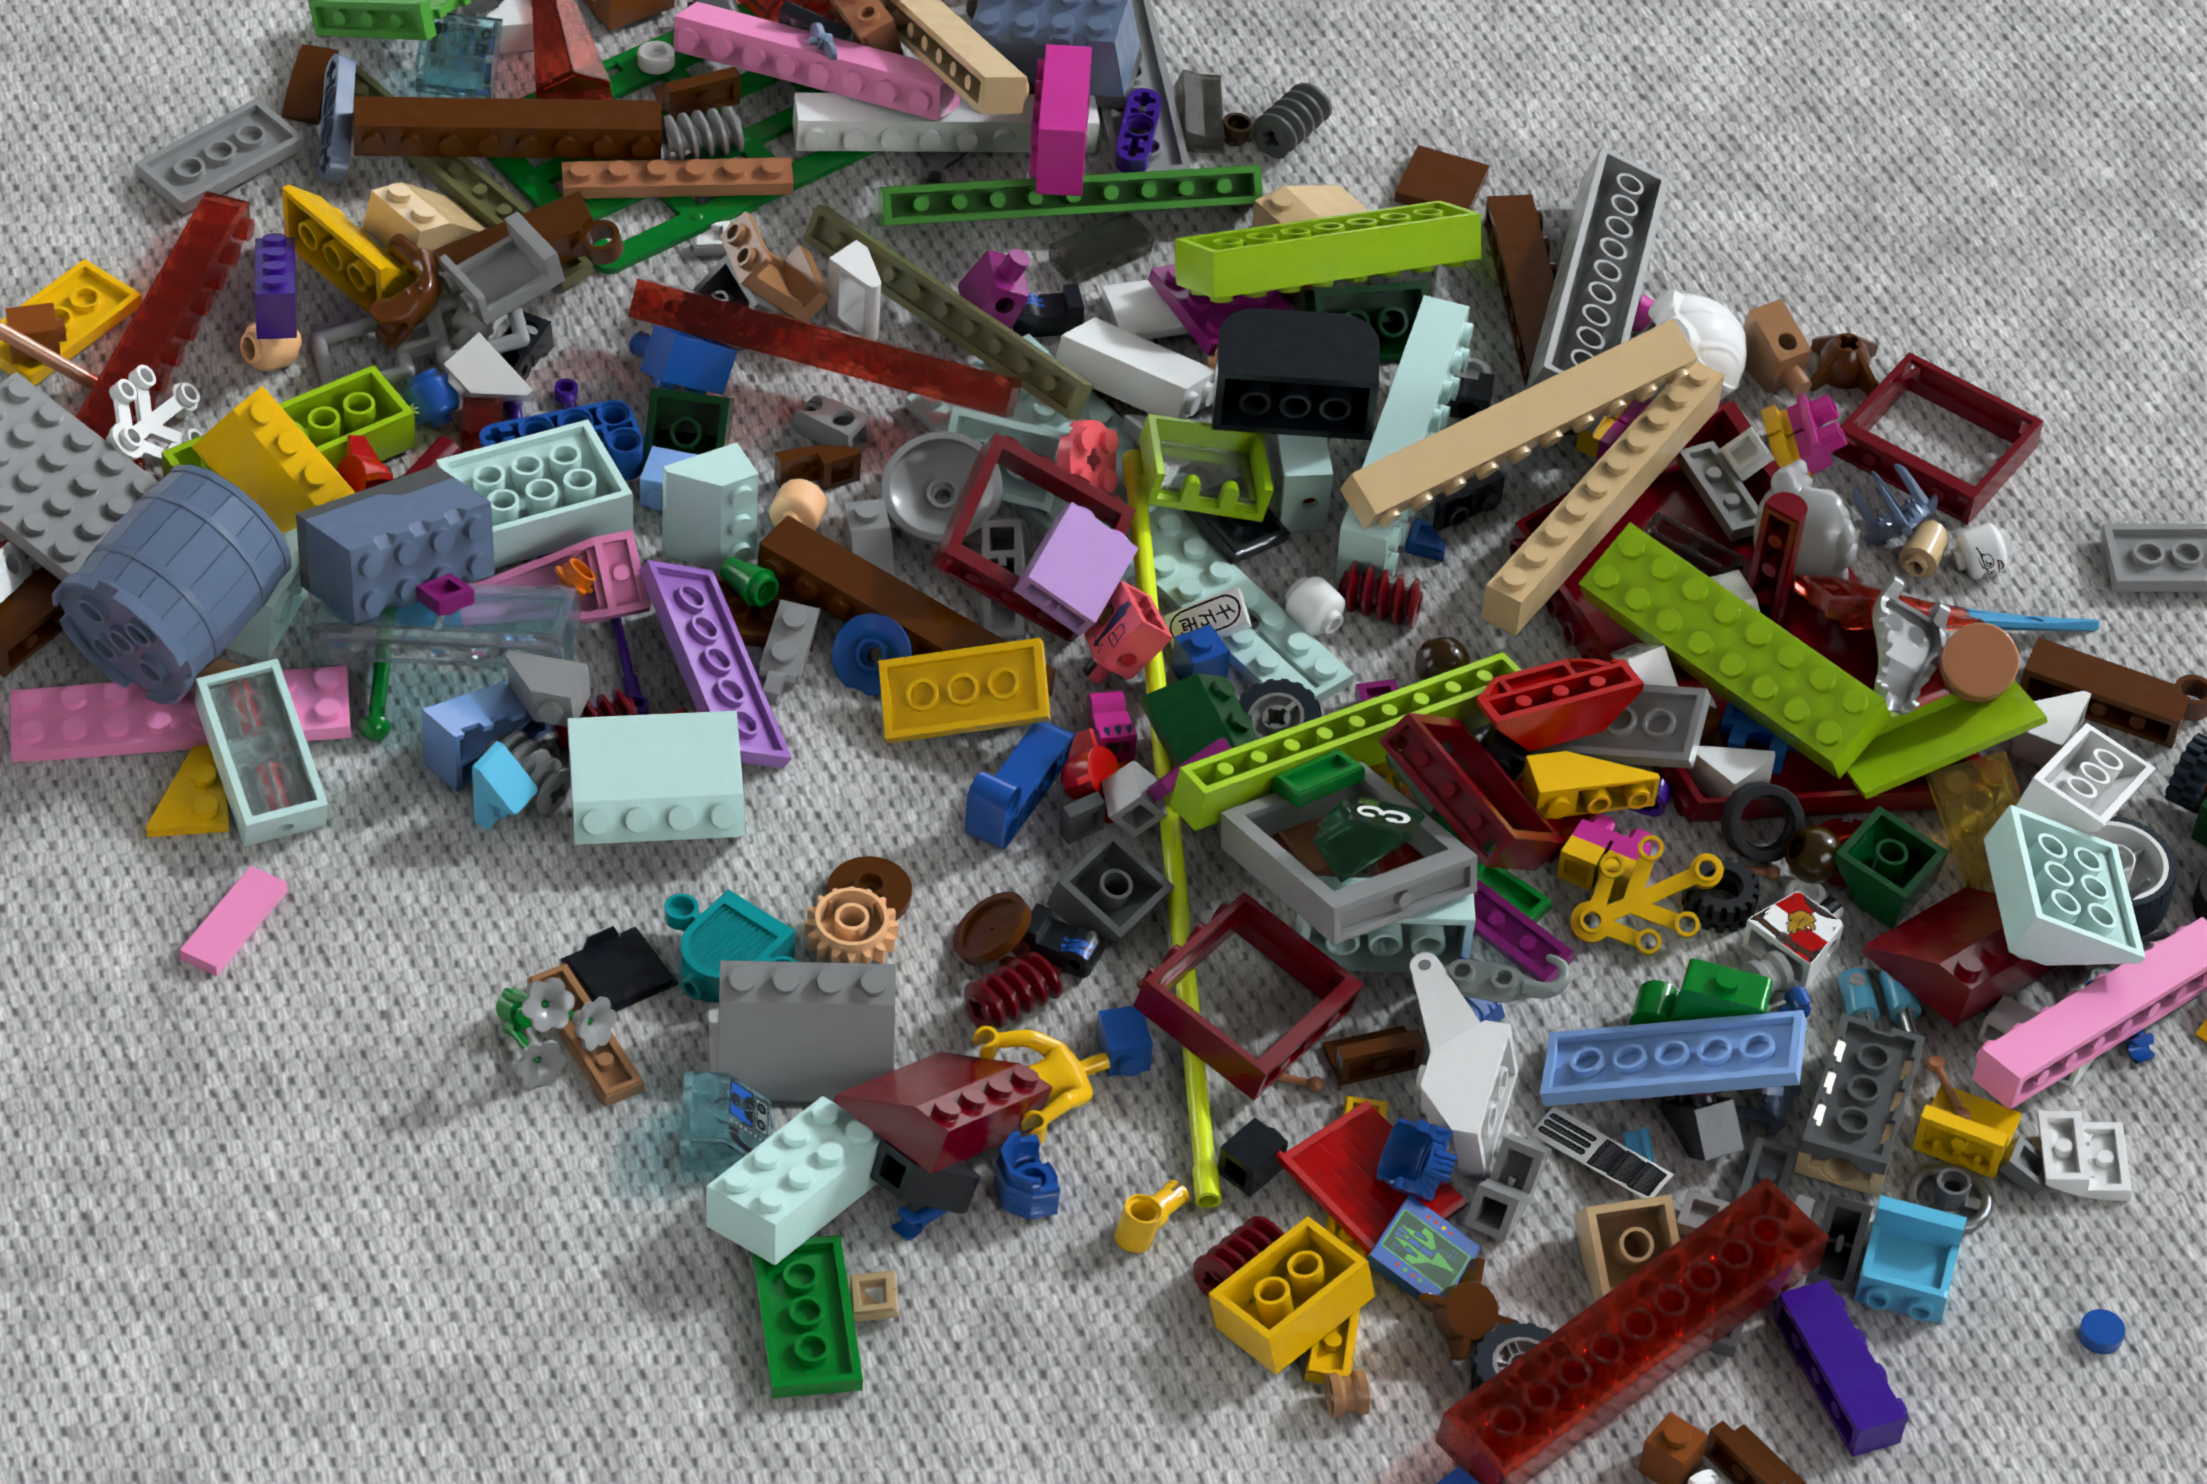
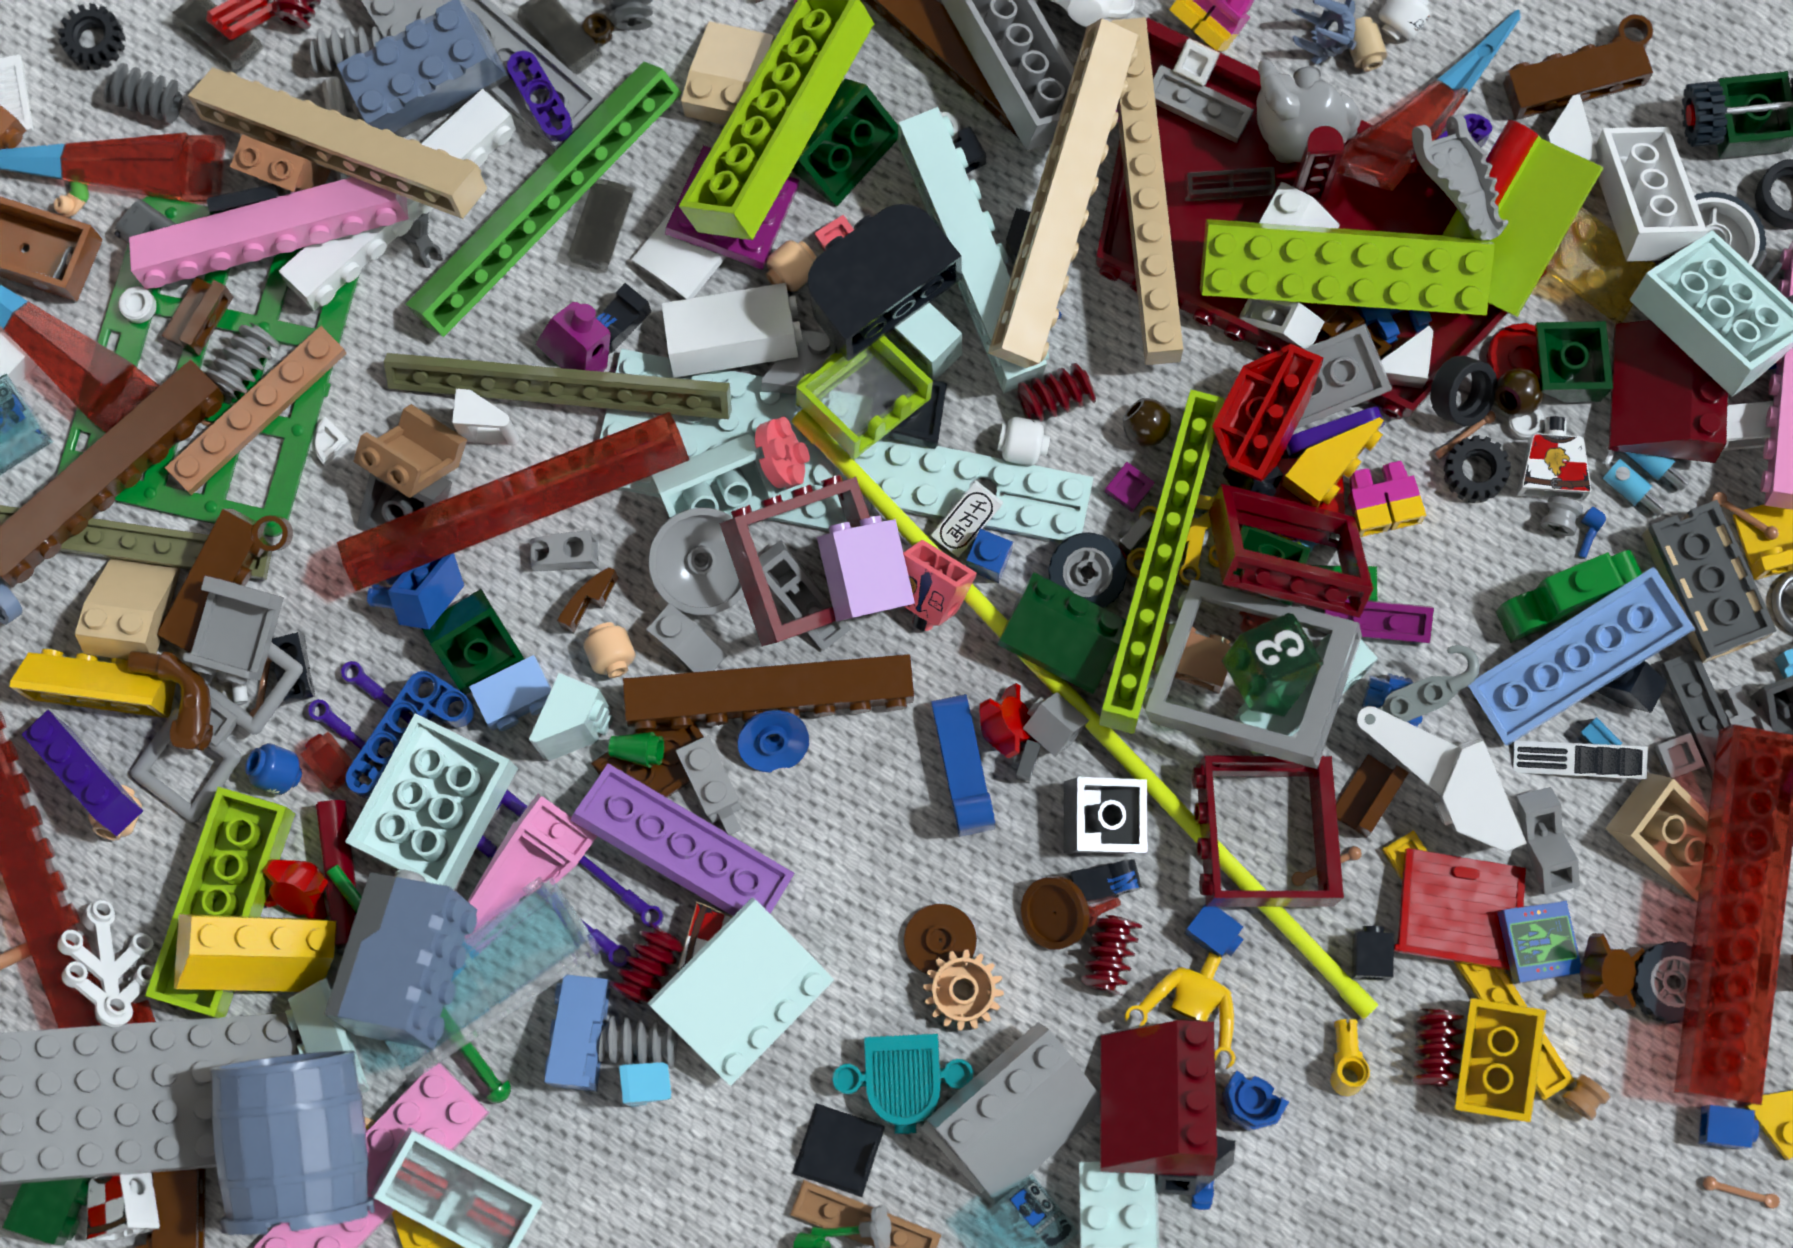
camera: 30 degrees left, 30 degrees up
magenta plate [416,573,475,616] -> none
white slope [443,332,535,402] -> none
light grey slope [505,650,591,727] -> none
orange plate [554,558,596,597] -> none
sand blue piece [807,22,837,60] -> none
yellow plate [878,637,1051,743] -> none
dark pink brick [1029,44,1092,196] -> none
dark pink leg [1087,690,1137,763] -> none
magenta tile [1146,738,1232,803] -> none
green tile [1272,749,1365,808] -> none
blue hair [1375,1117,1458,1203] -> none
yellow plant [1570,835,1724,956] -> none
nougat head [1939,623,2019,703] -> none

